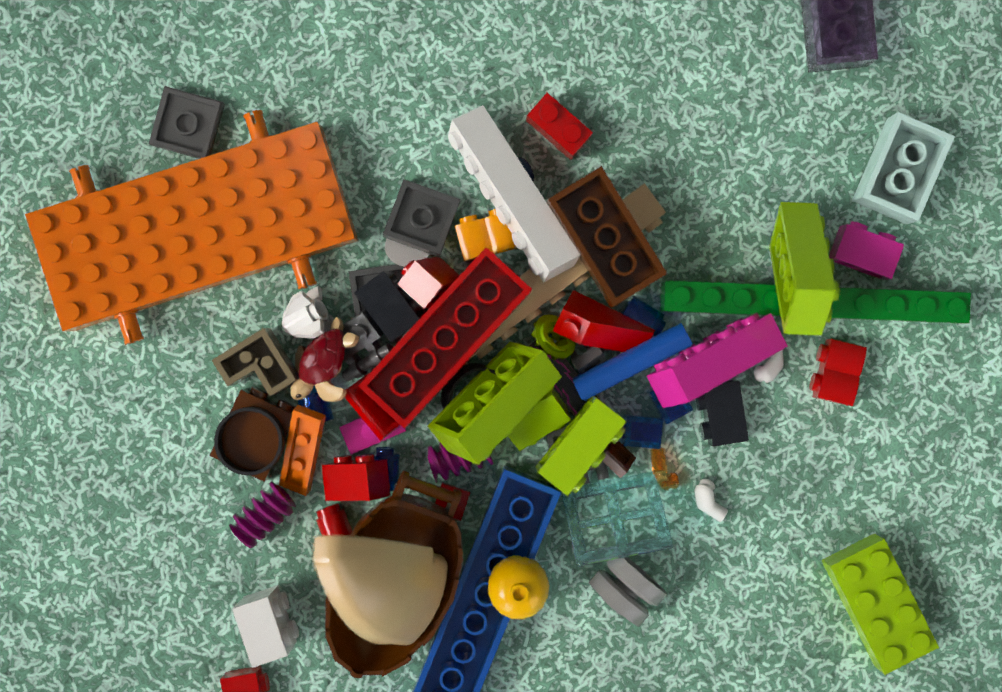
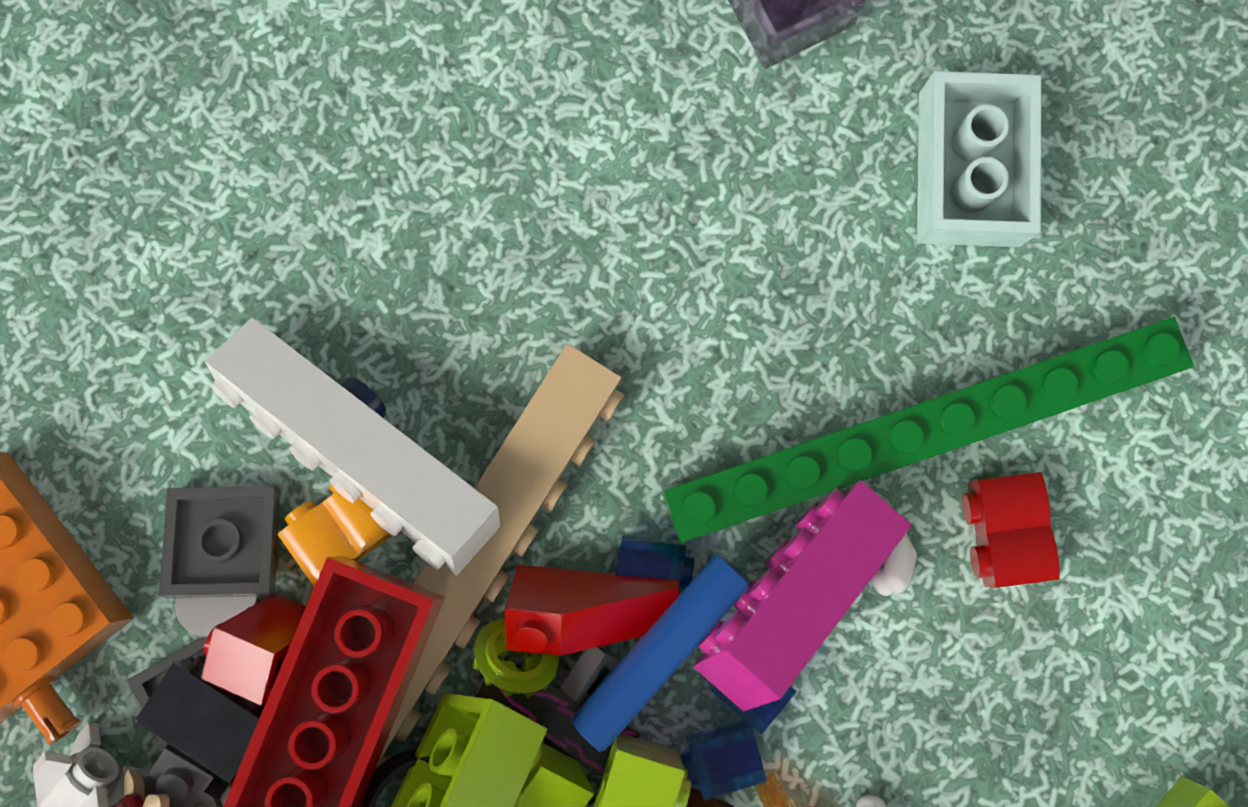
camera: 20 degrees left, 5 degrees down
red brick [526,92,593,160] -> none
reddish brown brick [547,166,668,307] -> none
black brick [696,380,749,447] -> none
lime brick [769,202,839,335] -> none
dark pink brick [829,221,904,280] -> none

